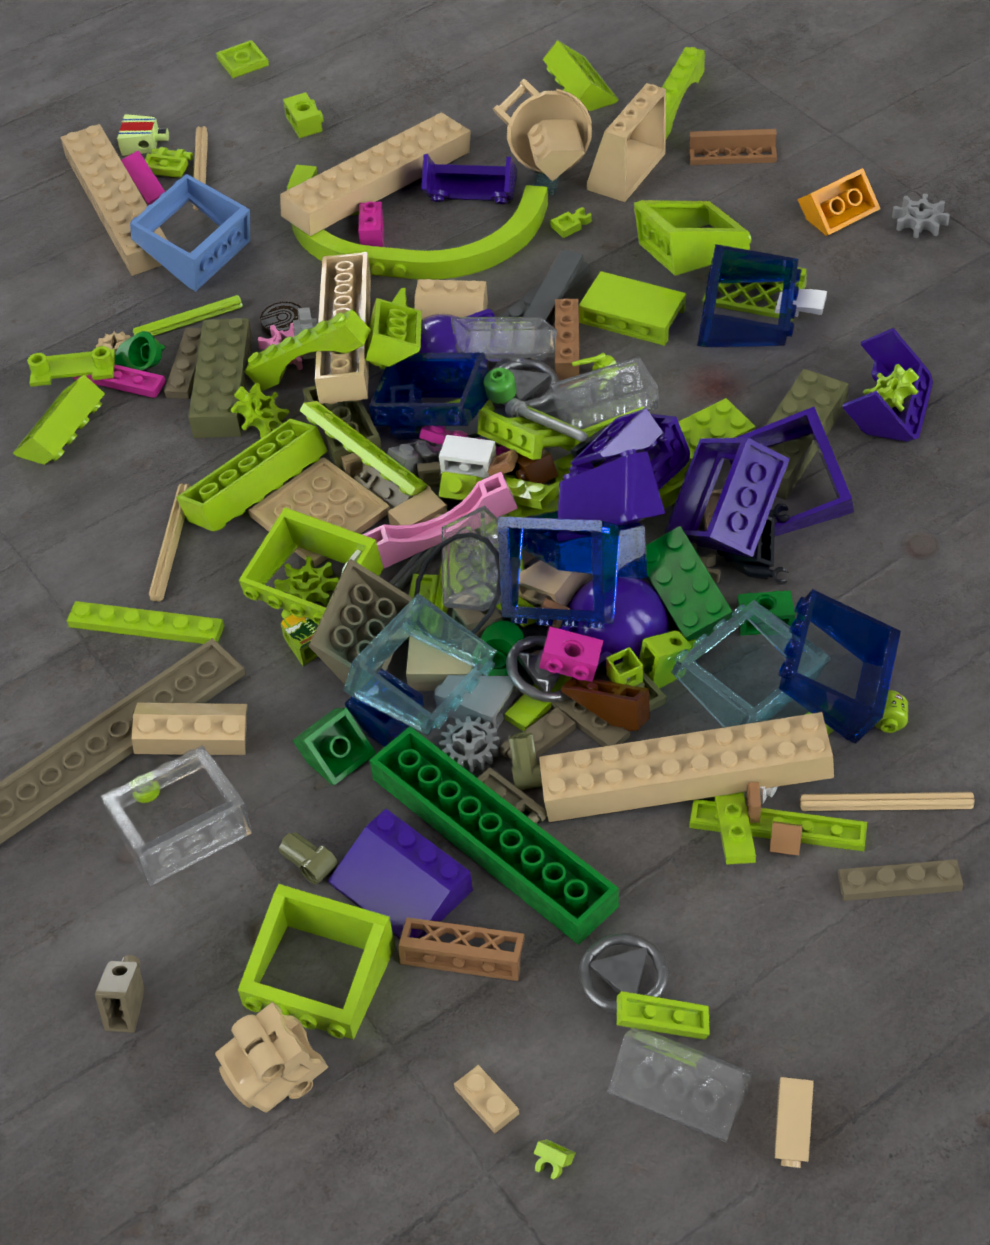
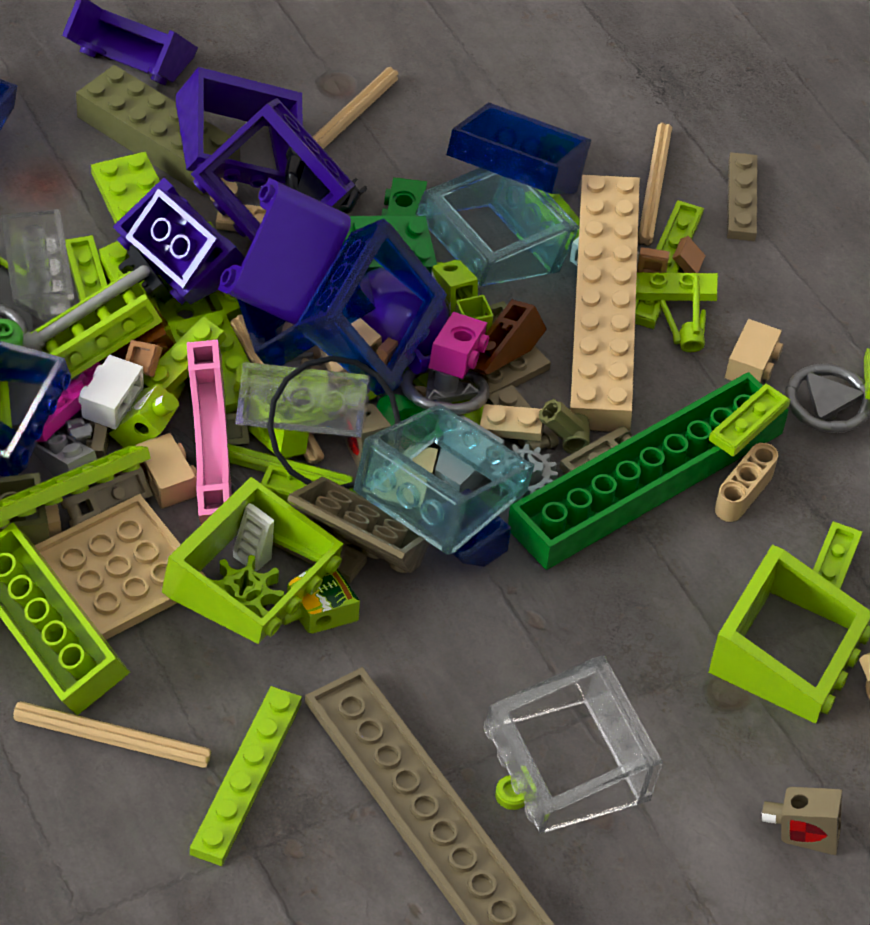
camera: 90 degrees left, 0 degrees up
tan slope [132,703,247,755] -> none
olive piece [279,832,338,885] -> none
green slope [292,708,376,786] -> none
dark purple slope [328,809,473,939] -> none
medium nougat fence [398,917,525,981] -> none
lime gear [863,364,919,411] -> none
none -> tan axle [313,67,399,149]
none -> tan plate [480,404,544,441]
none -> lime plant [660,275,706,352]
none -> lime tile [709,383,791,457]
none -> tan beam [715,443,778,522]
none -> tan brick [725,319,784,384]
none -> lime plate [813,521,862,589]

